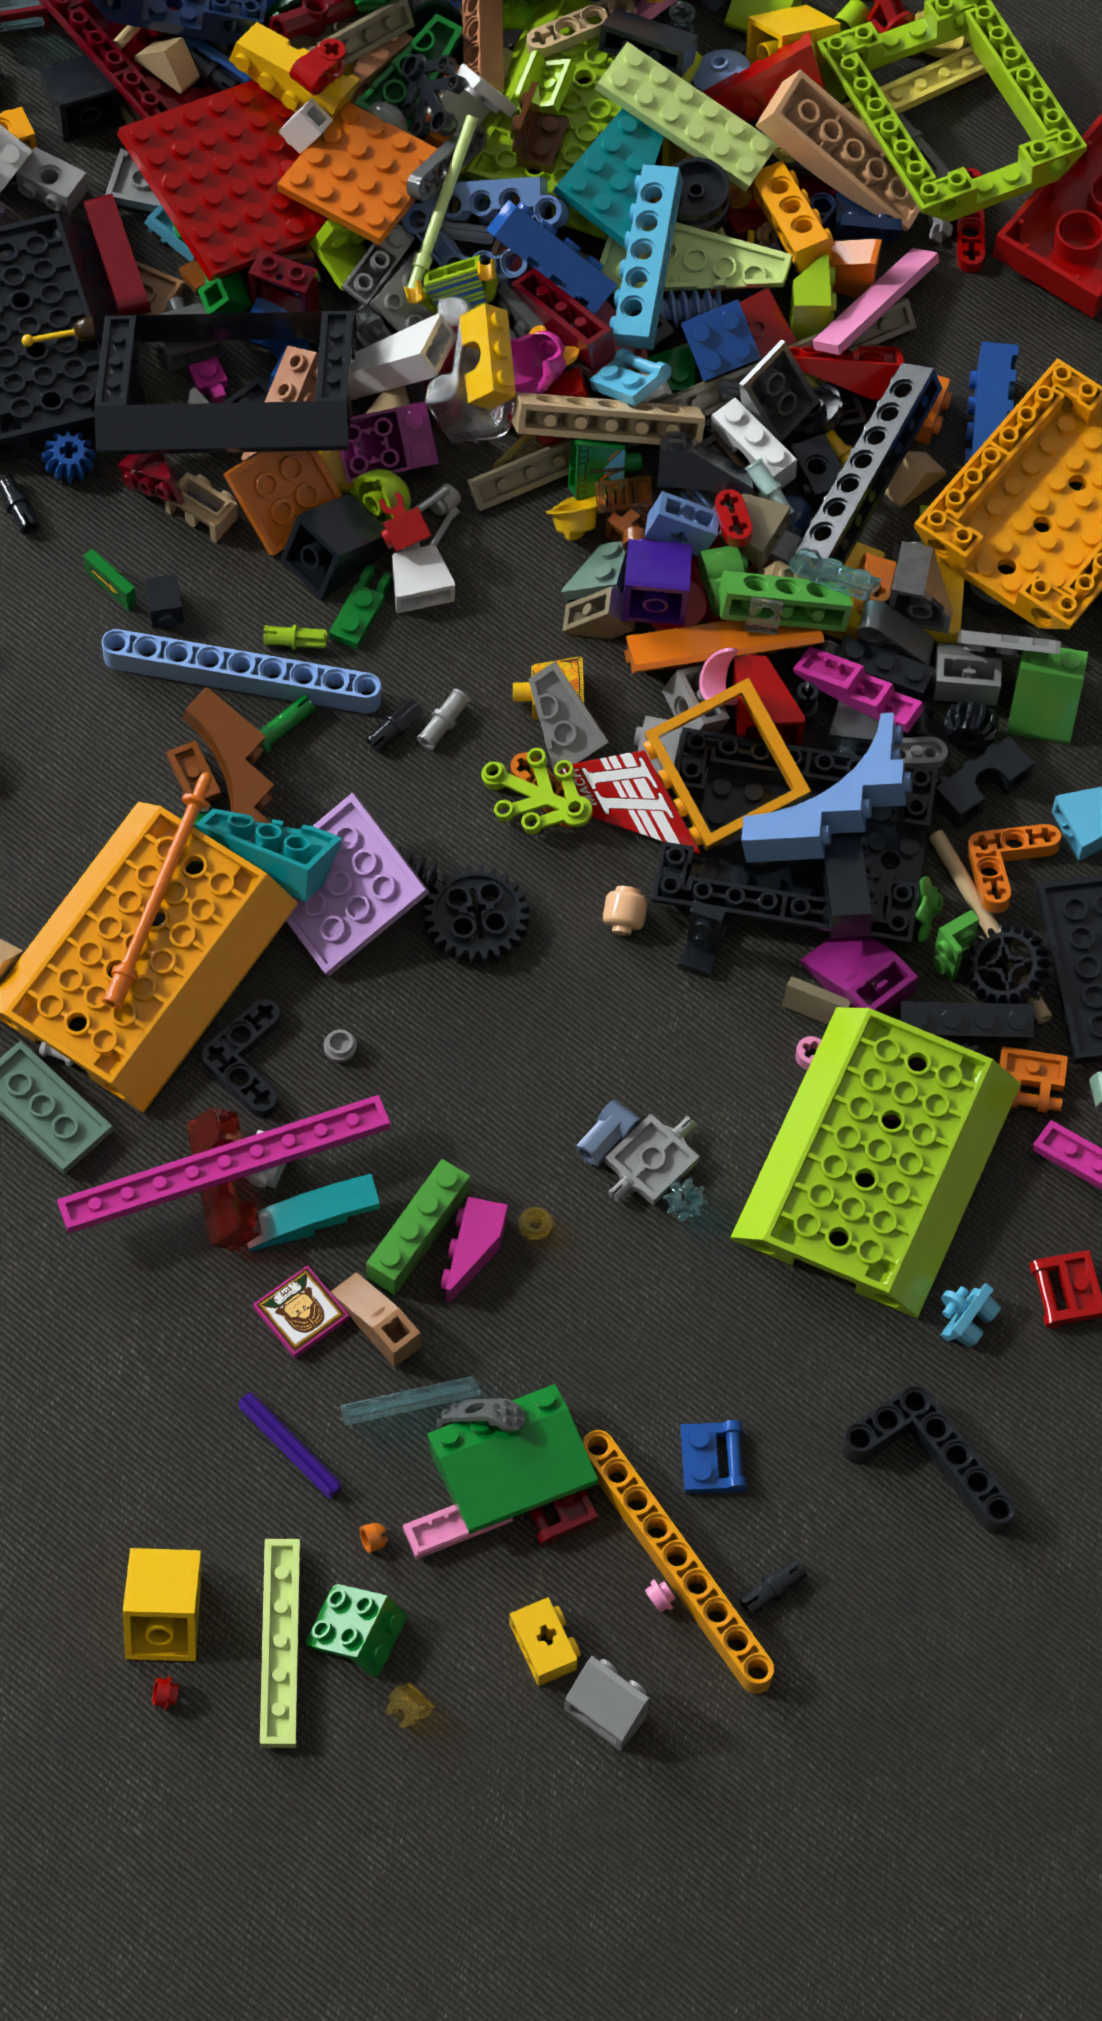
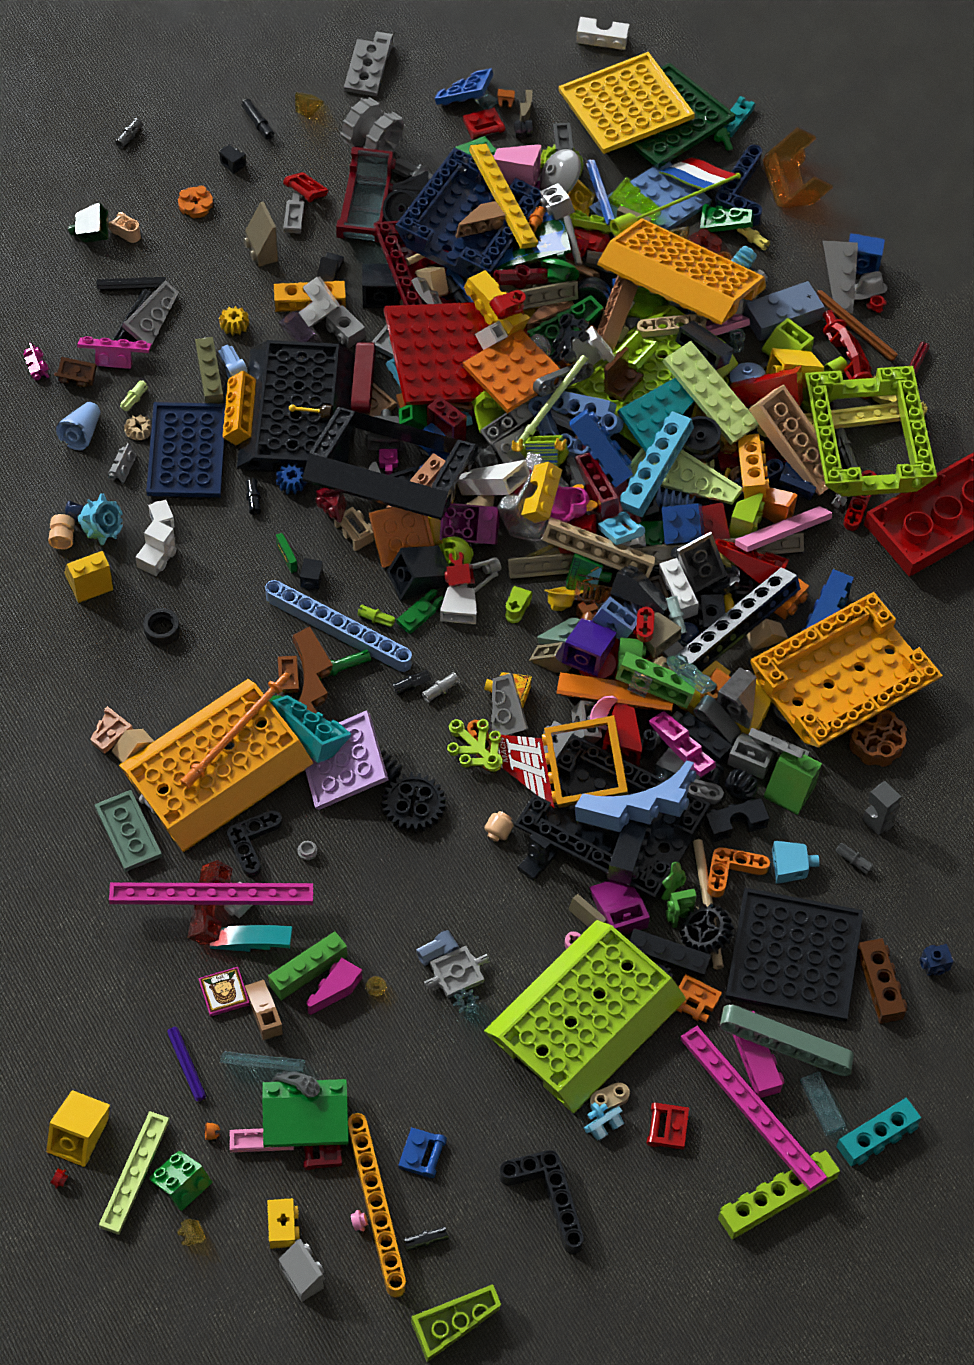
camera: 20 degrees right, 5 degrees down
none -> light grey slope [411,277,442,304]
none -> lime wedge [411,1284,501,1362]
none -> lime piece [505,586,533,623]
none -> tan plate [590,1083,630,1113]

